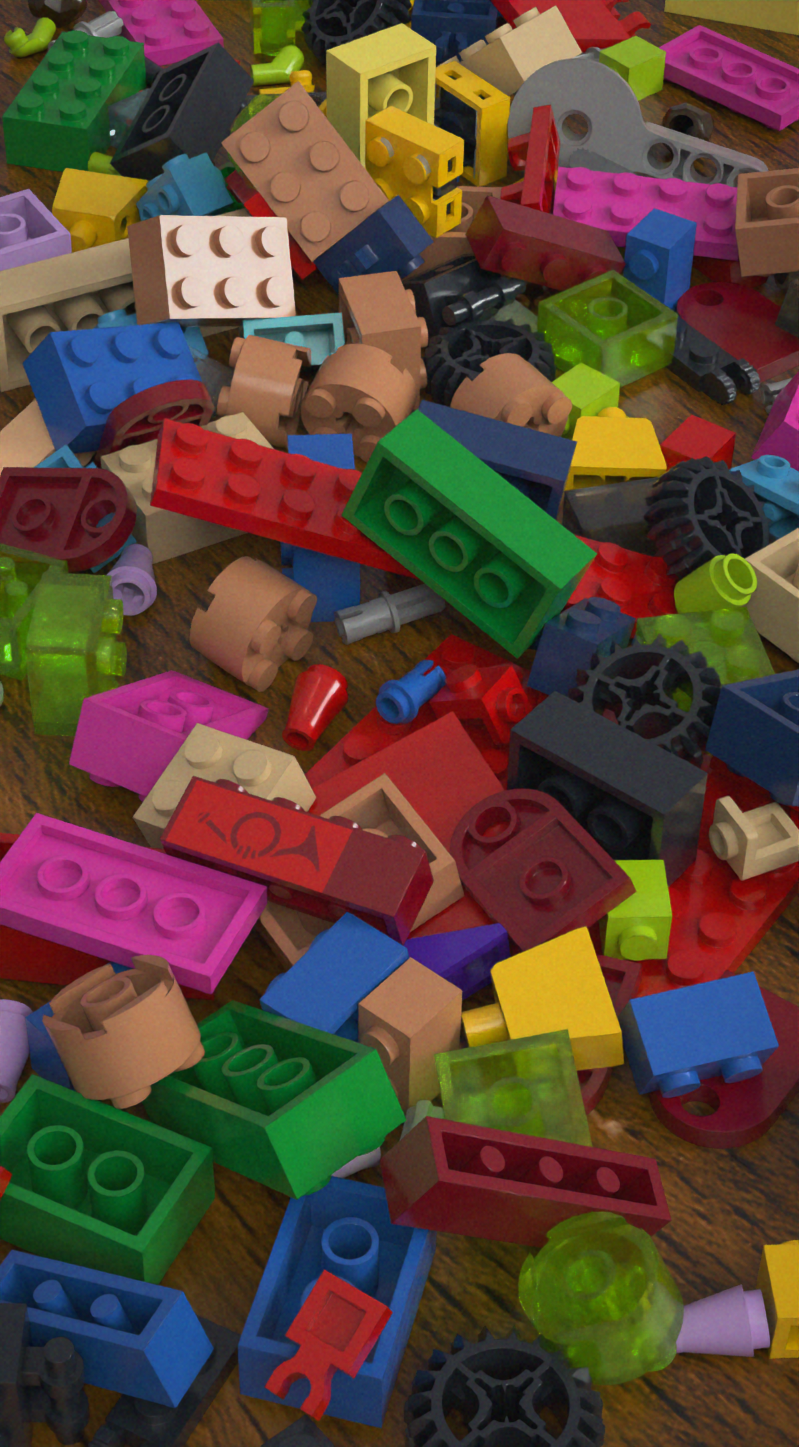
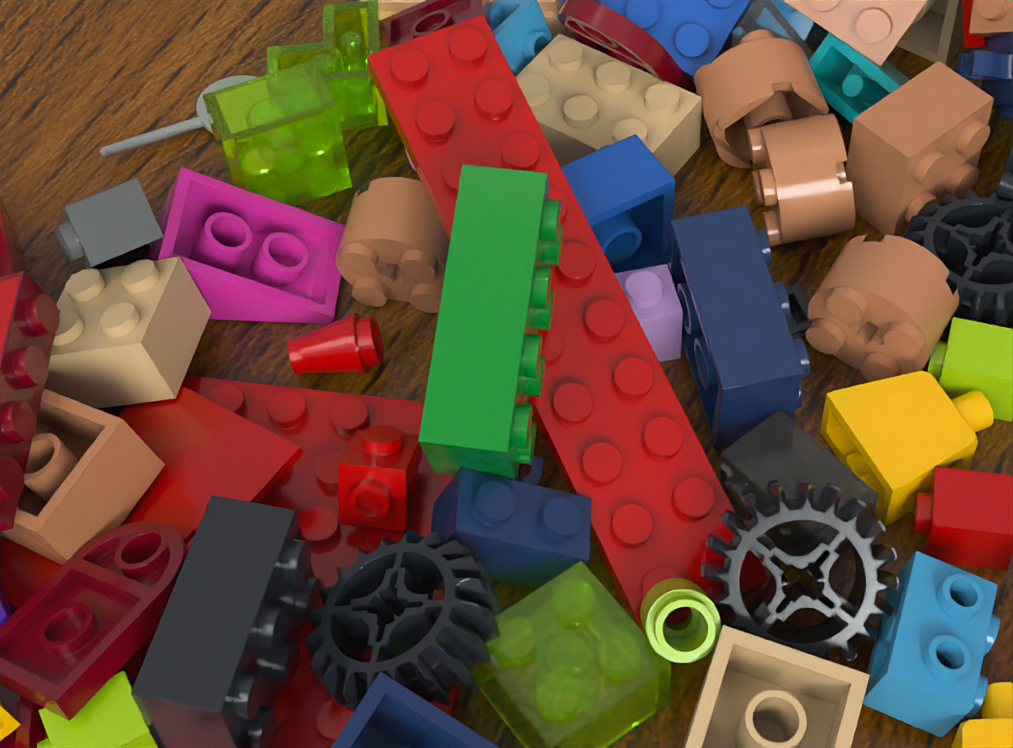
camera: 70 degrees right, 10 degrees up
blue pin [376,659,446,724] -> none
none -> dark grey arch [54,177,164,270]

